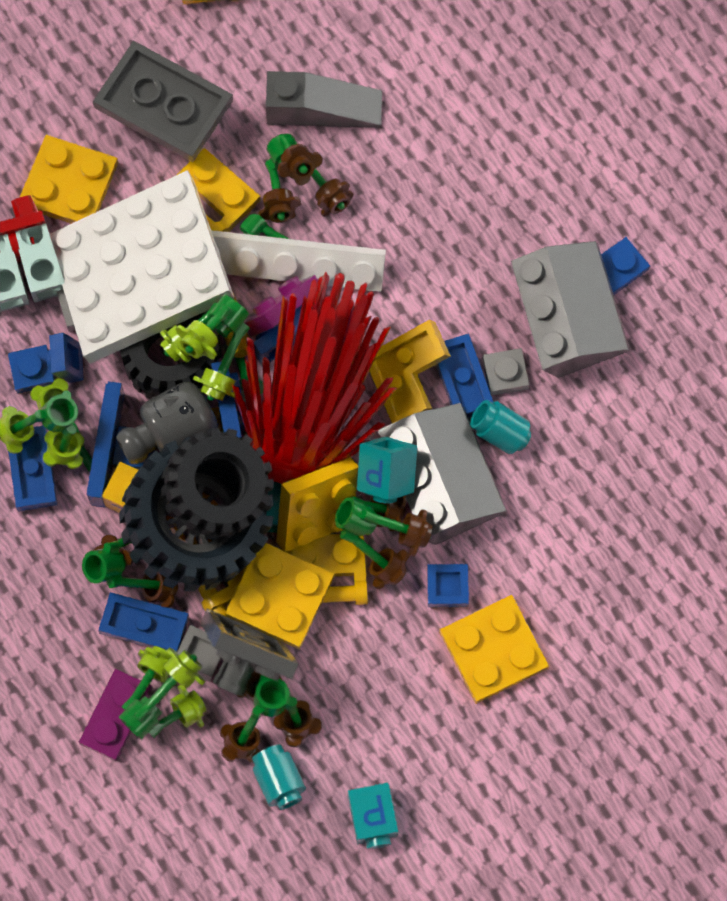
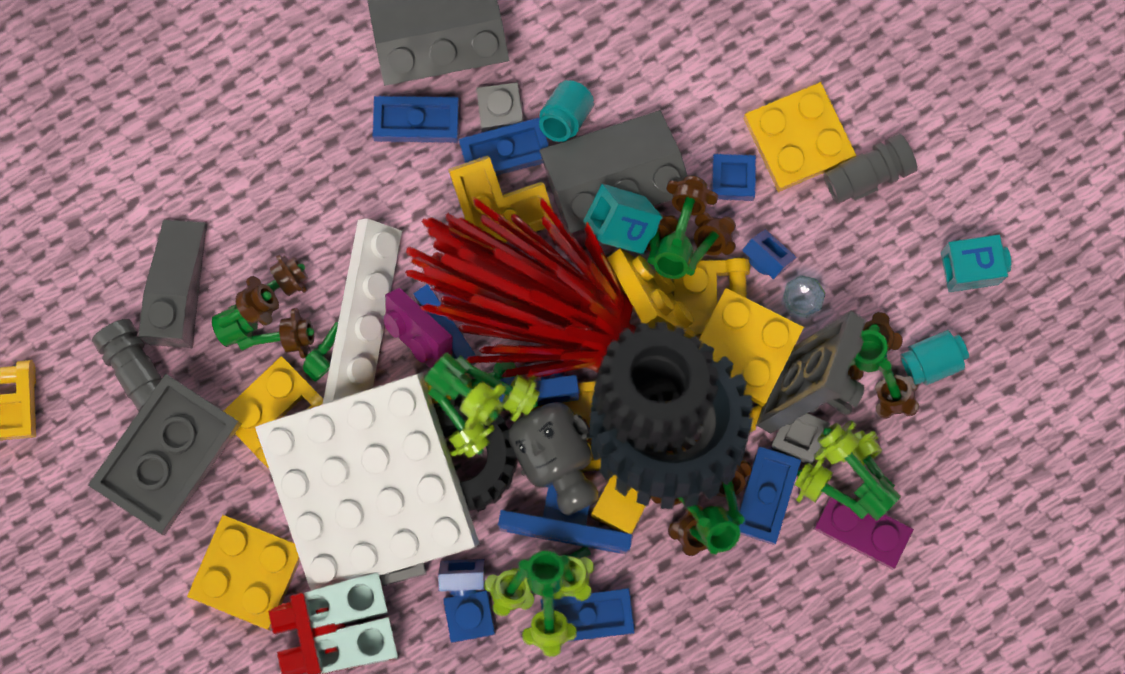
camera: 85 degrees left, 5 degrees up
none -> dark grey axle [92,319,162,412]
none -> blue plate [372,96,459,143]
none -> blue plate [742,229,797,279]
none -> clear light blue tile [781,275,825,320]
none -> dark grey axle [823,133,918,204]

